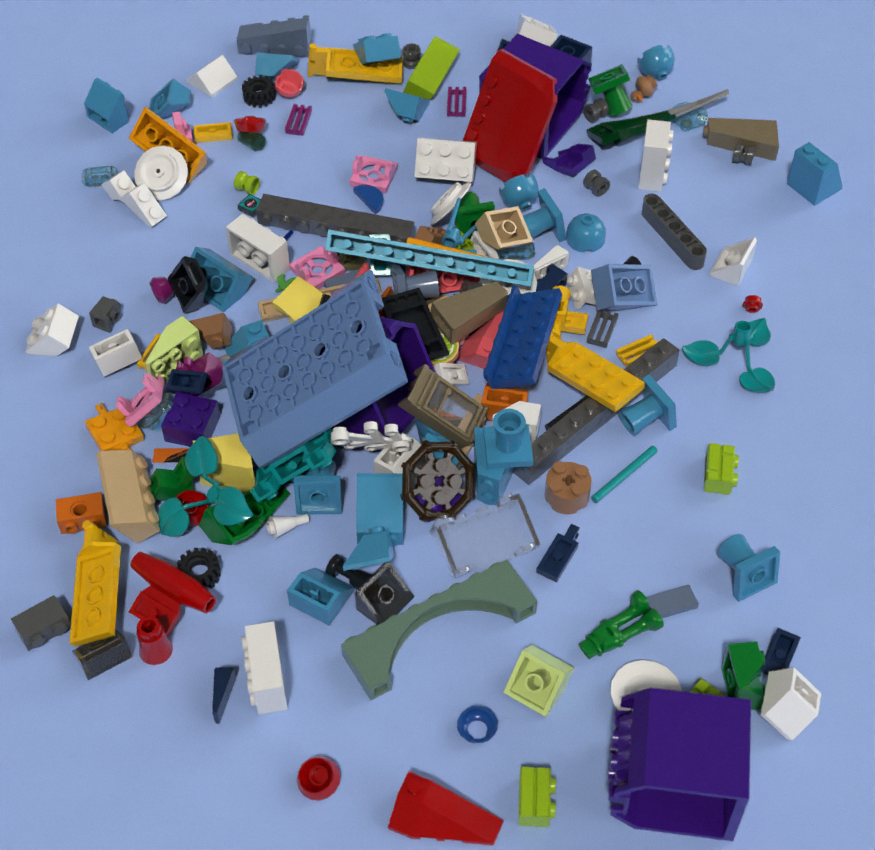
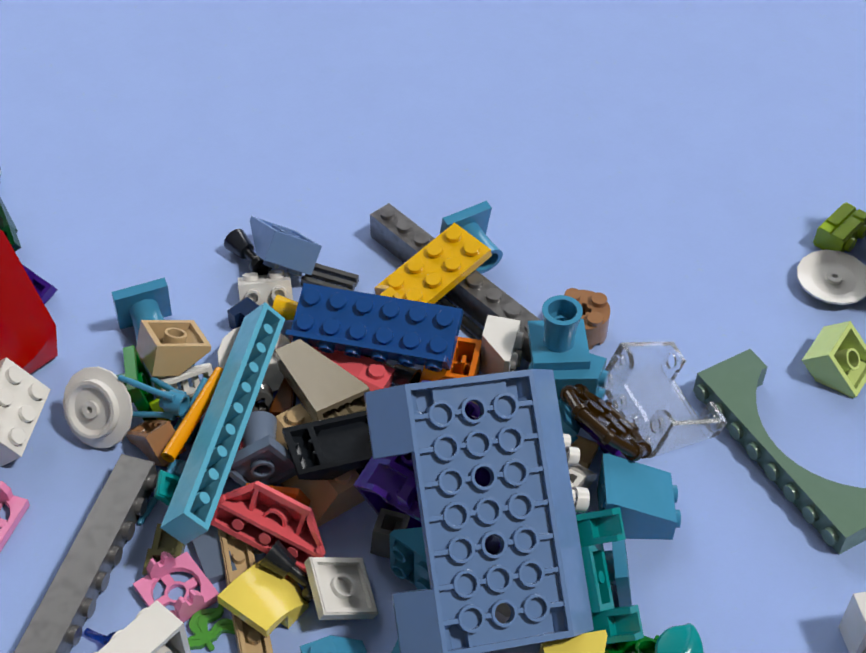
camera: 90 degrees left, 5 degrees down
white cone [266,514,309,539] -> none
dark azure slope [287,568,354,625] -> none
black piece [325,554,377,596] -> none
dark azure slope [343,526,395,571] -> none
blue tile [353,185,383,214] -> none
clear smoke slope [355,562,415,625] -> none
dark azure cylinder [499,174,539,211] -> none
white slope [533,245,569,280] -> none
dark blue plate [536,524,580,582] -> none
dark azure cylinder [566,213,606,253] -> none
green piece [578,590,664,660] -> none
dark grey wheel [583,169,610,196] -> none
teal bar [591,445,658,504] -> none
yellow tile [616,334,658,367] -> none
white brick [638,119,674,192] -> none
dark grey beam [642,193,707,270] -> none
sand blue tile [646,585,699,618] -> none
teal plant [682,317,775,392] -> none
dark tan slope [703,118,779,160] -> none
lime brick [704,443,739,495] -> none
white slope [709,237,757,286] -> none
dark azure plant [718,534,780,602] -> none
green slope [721,641,765,710] -> none
dark grey wheel [732,143,755,165] -> none
red plate [742,295,763,313] -> none
dark blue slope [761,628,801,675] -> none
white slope [761,668,821,741] -> none
dark azure slope [787,142,843,206] -> none

